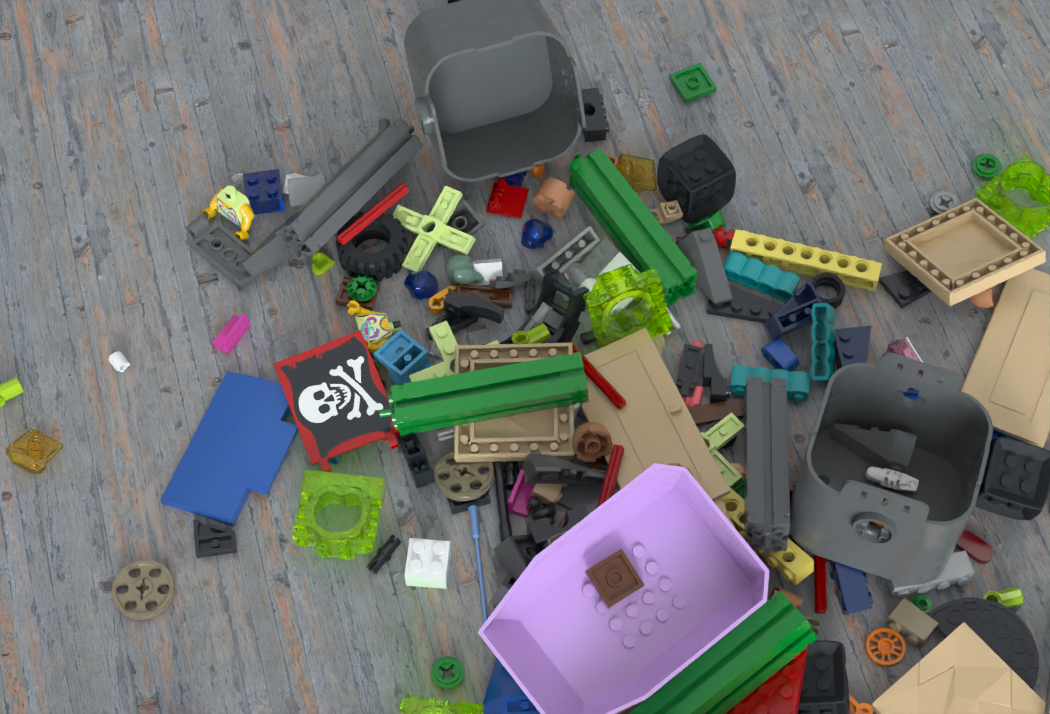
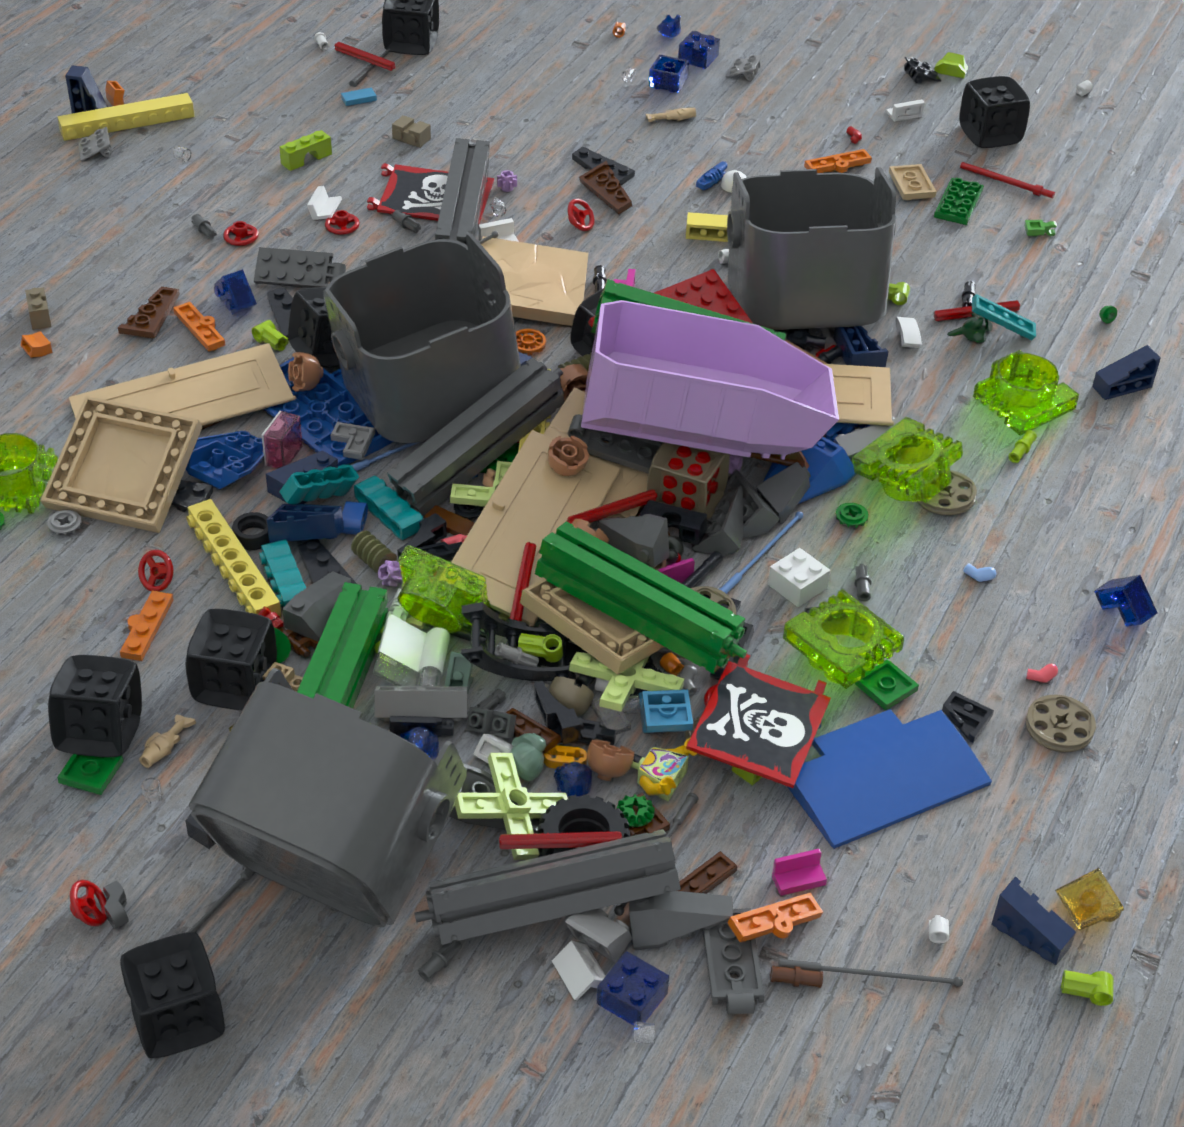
camera: 140 degrees left, 15 degrees down
torso [201,185,255,242] -> none
none -> black piece [48,655,142,757]
none -> red piece [70,880,107,927]
none -> dark grey piece [103,881,129,929]
none -> orange hinge [120,591,174,661]
none -> red piece [138,549,174,592]
none -> tan animal [139,714,196,768]
none -> blue wedge [186,431,264,489]
none -> olive piece [351,530,397,573]
none -> lavender gear [378,560,404,587]
none -> black hinge [390,716,454,740]
none -> dark tan cylinder [549,677,594,717]
none -> nougat cylinder [587,740,635,781]
none -> dark grey piece [614,793,699,916]
none -> reddish brown tile [677,851,737,894]
none -> orange hinge [727,893,823,943]
none -> reddish brown pin [770,965,823,988]
none -> dark grey piece [778,957,963,987]
none -> dark grey axle [854,563,872,601]
none -> green plate [855,659,919,711]
none -> light blue arm [963,564,996,582]
none -> dark blue wedge [991,876,1076,965]
none -> coral arm [1026,664,1058,683]

